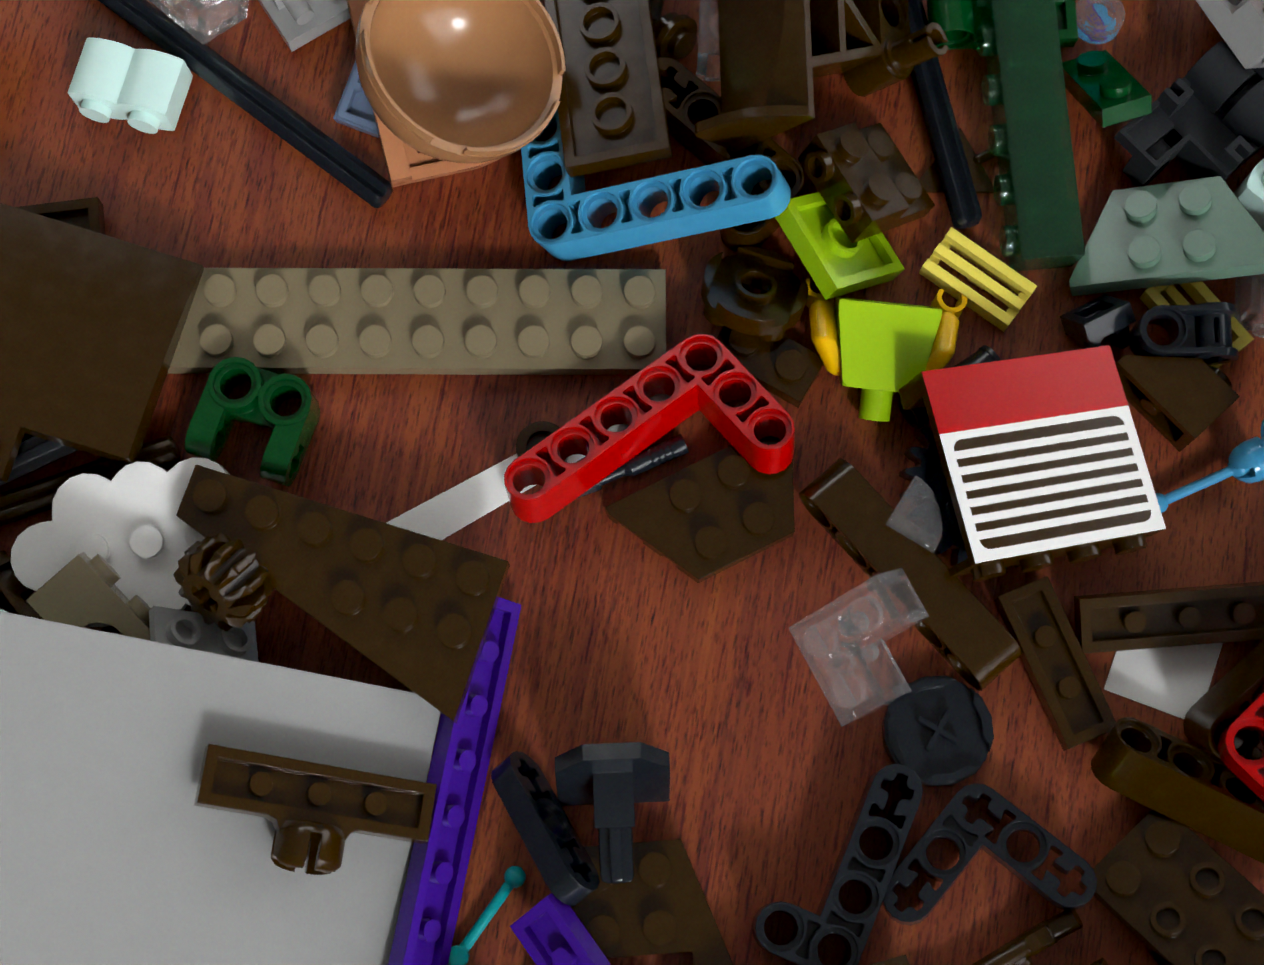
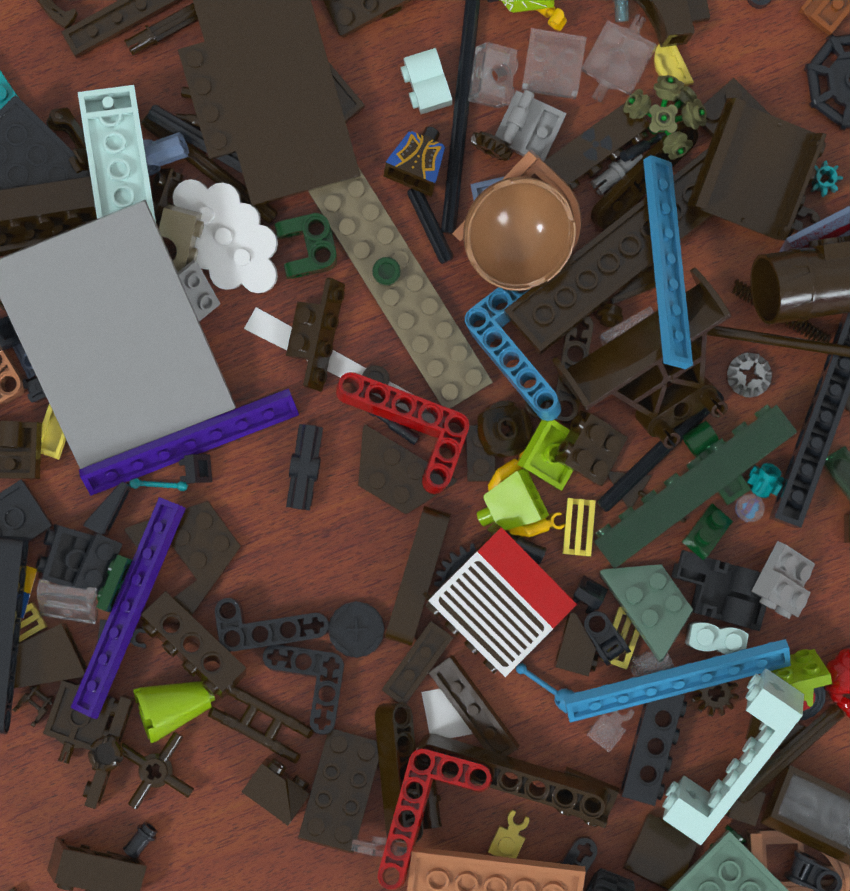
camera: 60 degrees right, 10 degrees up
dark brown gear [173,532,273,632] -> none
dark brown wing [176,465,510,723] -> none
dark brown plate [194,744,437,875] -> none
black beam [491,751,600,906] -> none
black piece [555,742,670,884] -> none
clear brick [788,568,929,727] -> none
clear tile [885,475,943,553] -> none
none -> black tile [179,454,212,484]
none -> dark brown bracket [286,278,345,392]
none -> black piece [286,424,324,511]
none -> dark green tile [372,257,401,286]
none -> torso [383,127,445,197]
none -> black axle [407,188,453,264]
none -> dark brown gear [471,131,513,161]

